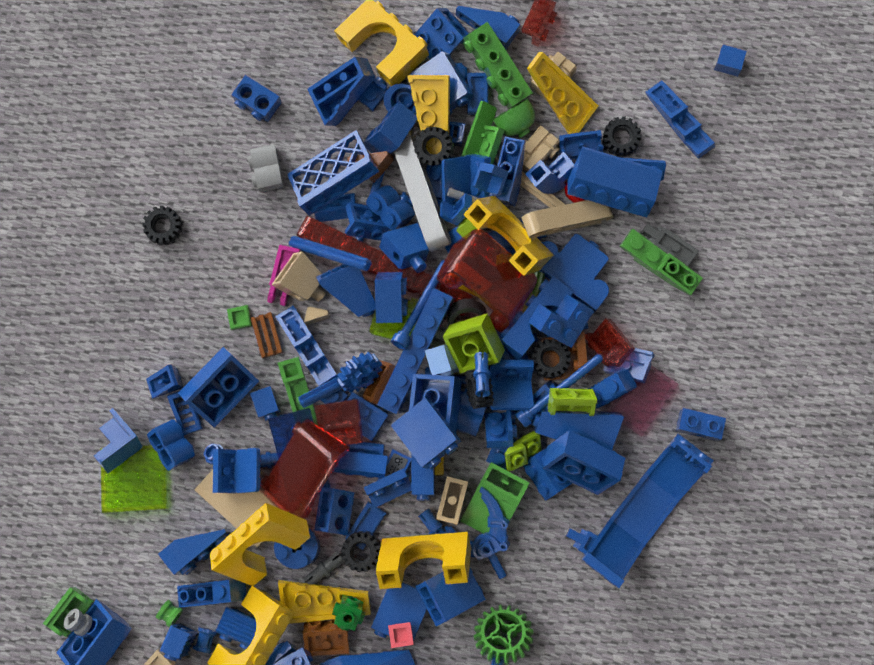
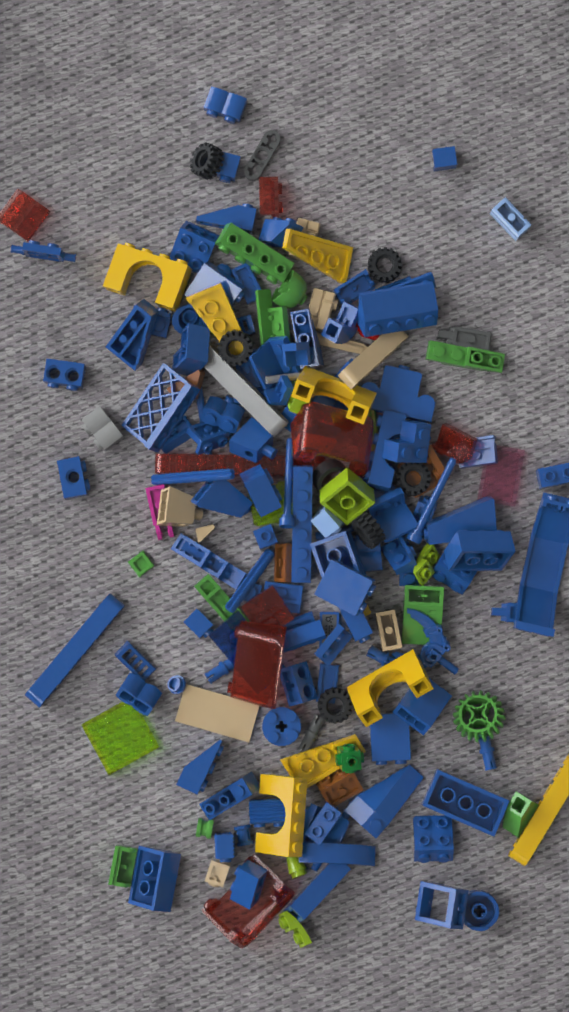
camera: 35 degrees left, 5 degrees up
light grey wheel [64,609,92,636] -> none
panel [94,408,143,473] -> none
black tyre [142,206,183,246] -> none
blue slope [146,364,183,399] -> none
blue brick [178,347,259,428] -> none
yellow arch [210,503,310,586] -> none
blue bracket [213,448,261,494] -> none
dark orange tile [251,312,283,359] -> none
blue gear [337,352,382,393] -> none
coral plate [388,622,414,648] -> none
blue pin [473,352,491,397] -> none
lime hinge [547,388,597,416] -> none
blue brick [588,369,637,409] -> none
blue slope [645,80,715,159] -> none
none -> blue beam [25,593,125,708]
none -> blue brick [57,456,91,500]
none -> blue brick [253,524,278,550]
none -> blue slope [259,217,303,248]
none -> light blue brick [490,197,531,241]

